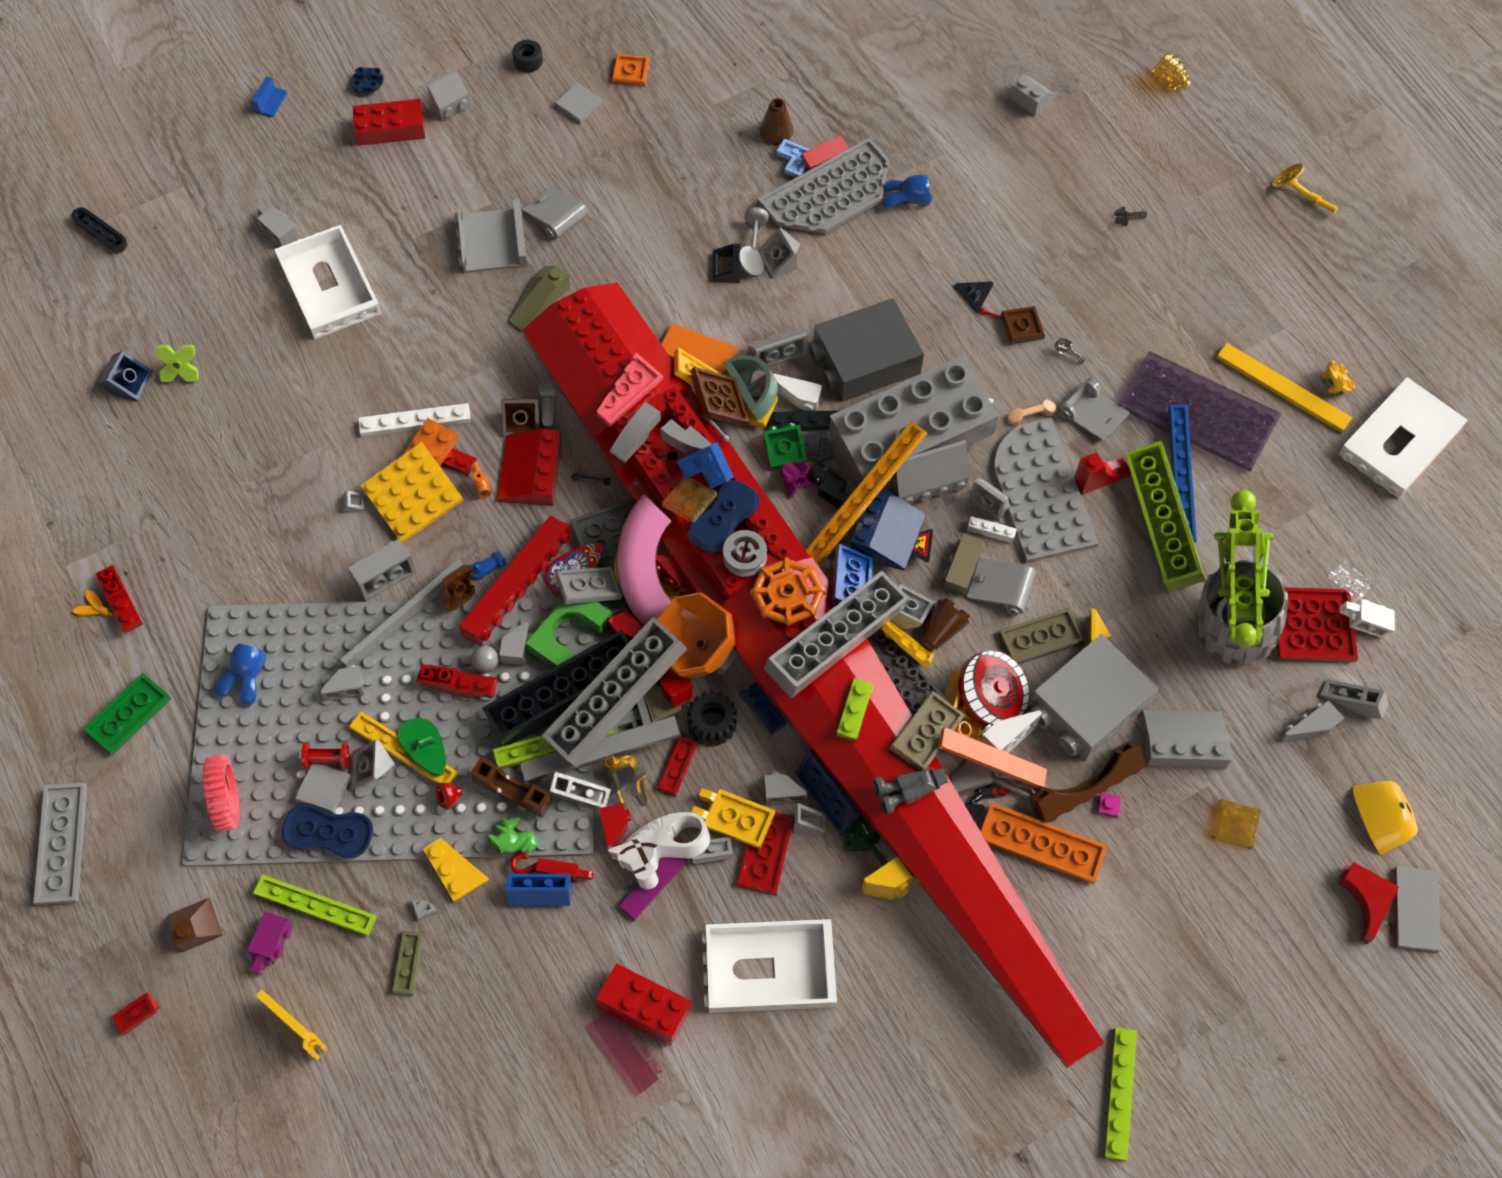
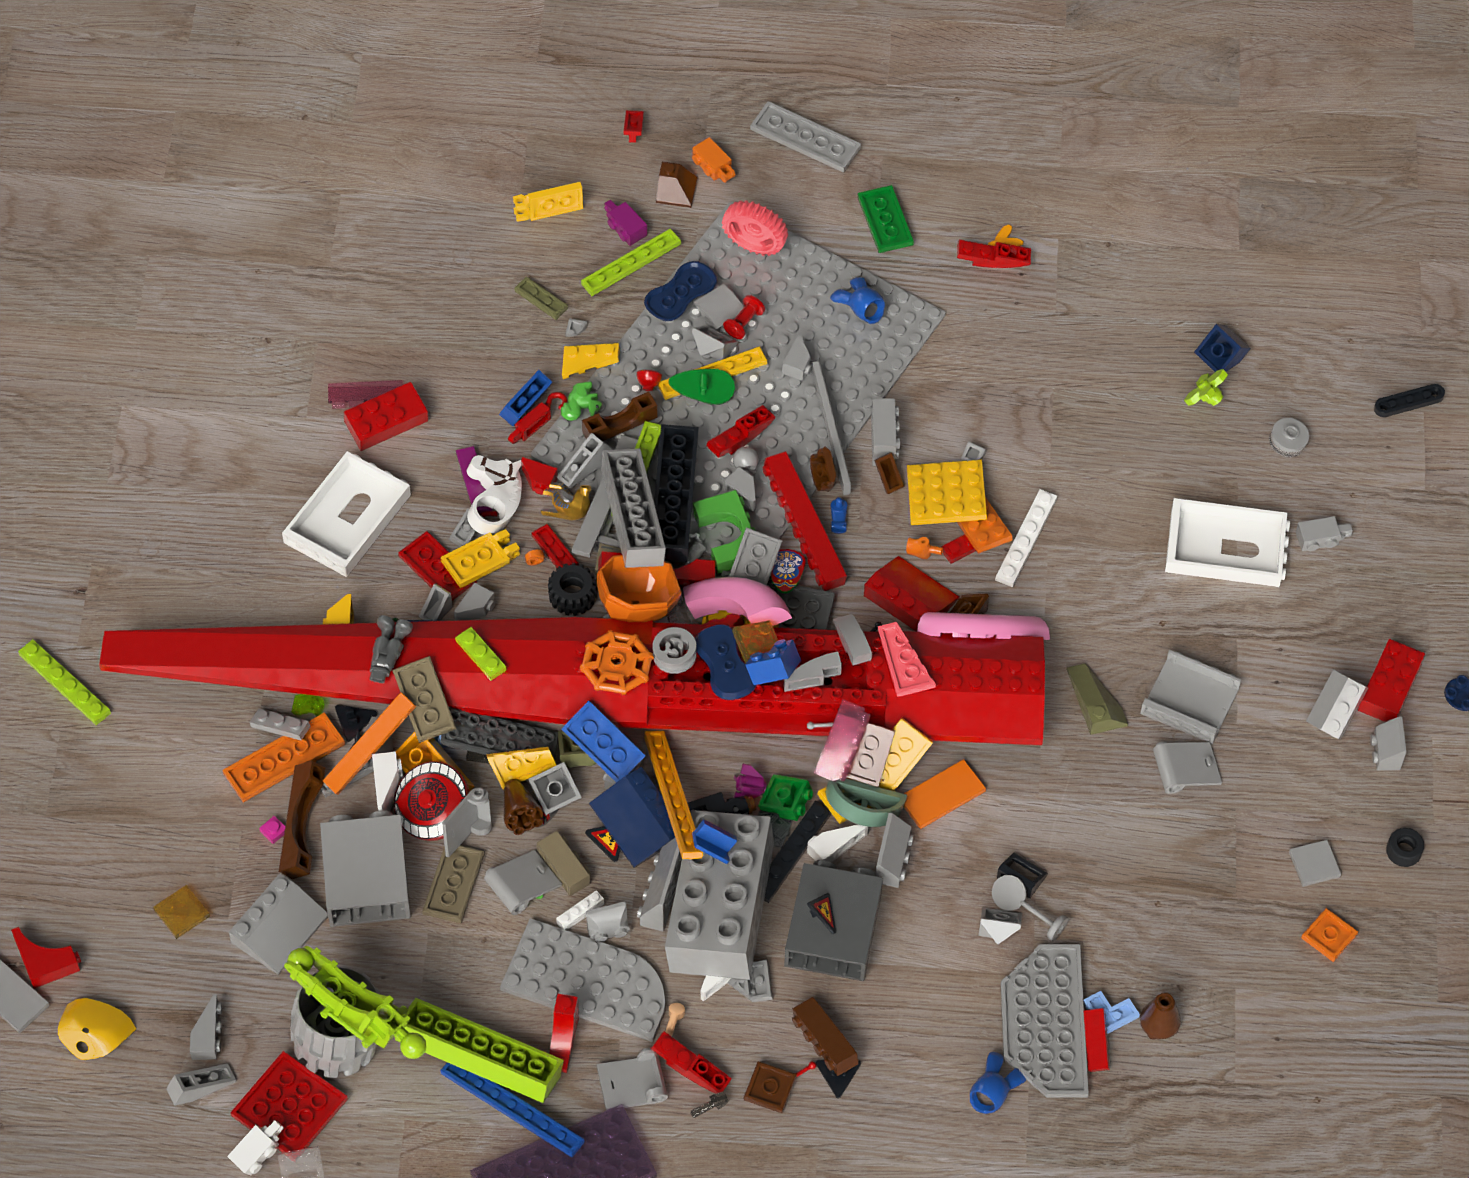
camera: 125 degrees right, 5 degrees down
light grey brick [764,571,909,698] -> none
yellow slope [1088,608,1111,645] -> none
none -> light grey plate [249,708,311,740]
none -> light grey door [442,788,492,857]
none -> orange tile [525,549,545,566]
none -> red slope [651,1031,732,1095]
none -> orange brick [692,137,736,183]
none -> blue panel [692,819,737,864]
none -> reddish brown brick [792,997,858,1076]
none -> piece [807,893,836,934]
none -> clear pink windscreen [814,699,871,782]
none -> reddish brown slope [874,452,904,494]
none -> bright pink brick [917,612,1050,640]
none -> light grey piece [1269,418,1309,457]
none -> light grey slope [1306,669,1368,739]

